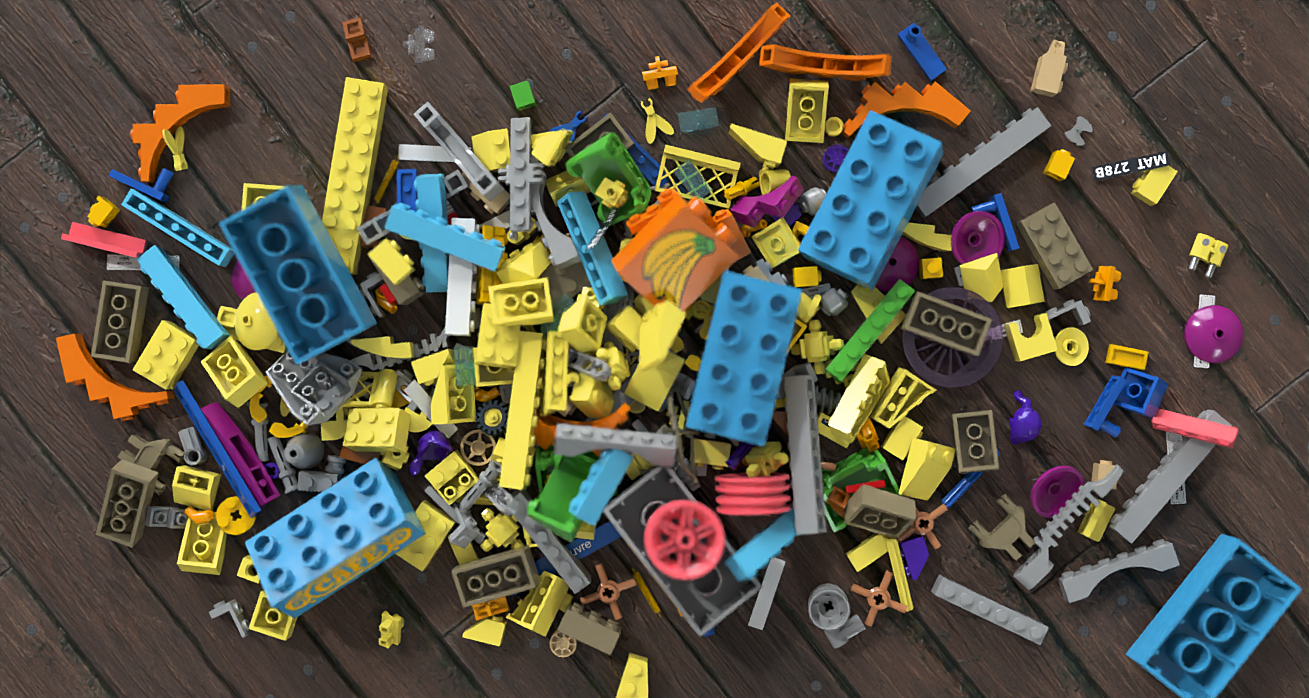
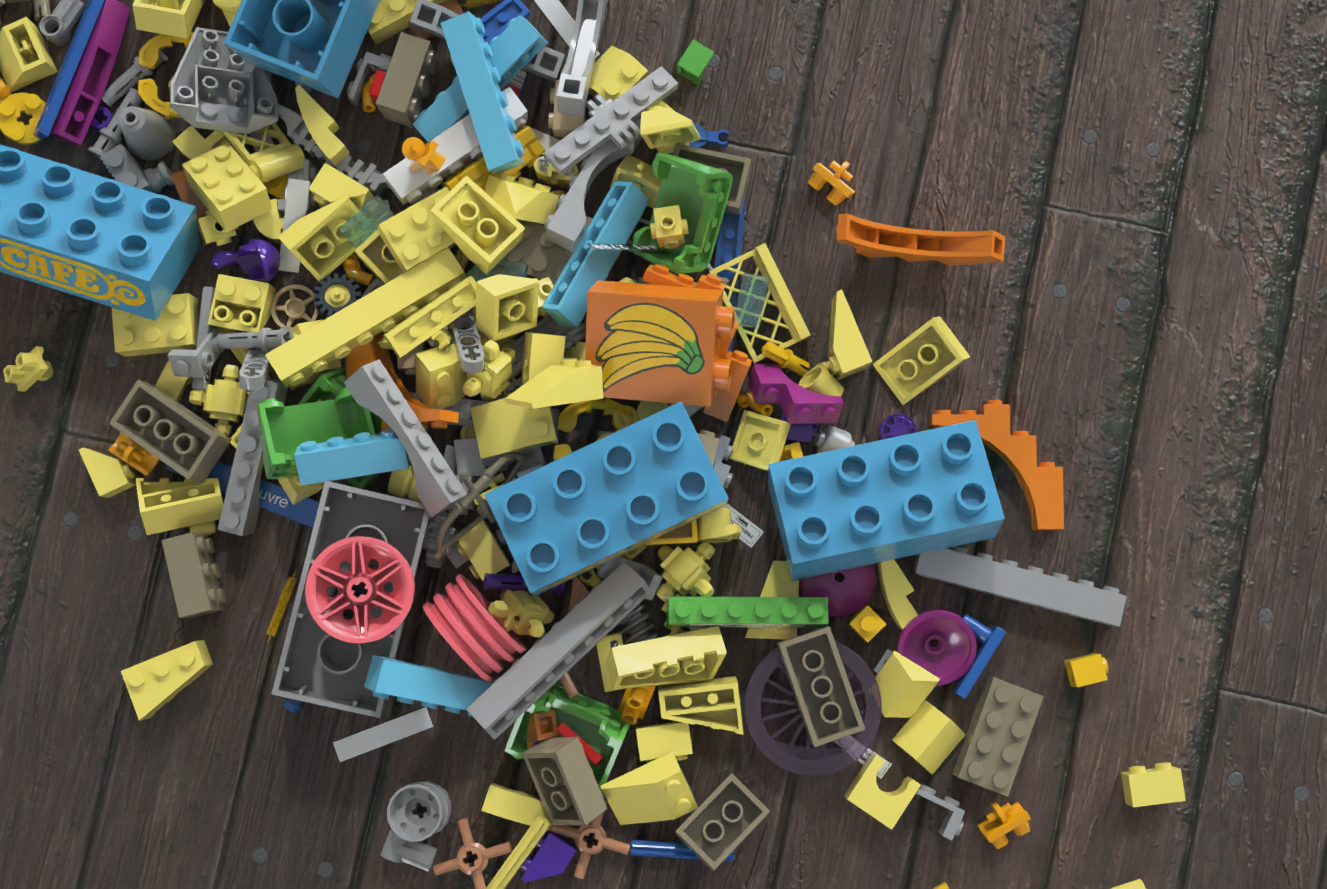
camera: 45 degrees right, 5 degrees down
light yellow brick [368,239,415,285] -> none
tan wheel [550,629,577,657] -> none
nougat bar [580,563,637,620] -> none
light yellow piece [641,98,674,144] -> none
clear light blue plate [678,107,719,133] -> none
orange arch [759,44,892,82] -> none
yellow brick [792,266,821,288] -> none
light grey head [820,288,848,316] -> none
light yellow tile [825,117,844,137] -> none
blue piece [897,23,947,82] -> none
dark purple piece [1009,390,1042,445] -> none
tan hinge [1030,40,1068,97] -> none
light yellow dish [1055,327,1089,366] -> none
light grey piece [1064,116,1093,146] -> none
black sticker [1092,151,1171,181] -> none
none -> light orange hips [402,137,447,175]
none -> white sticker [454,438,486,476]

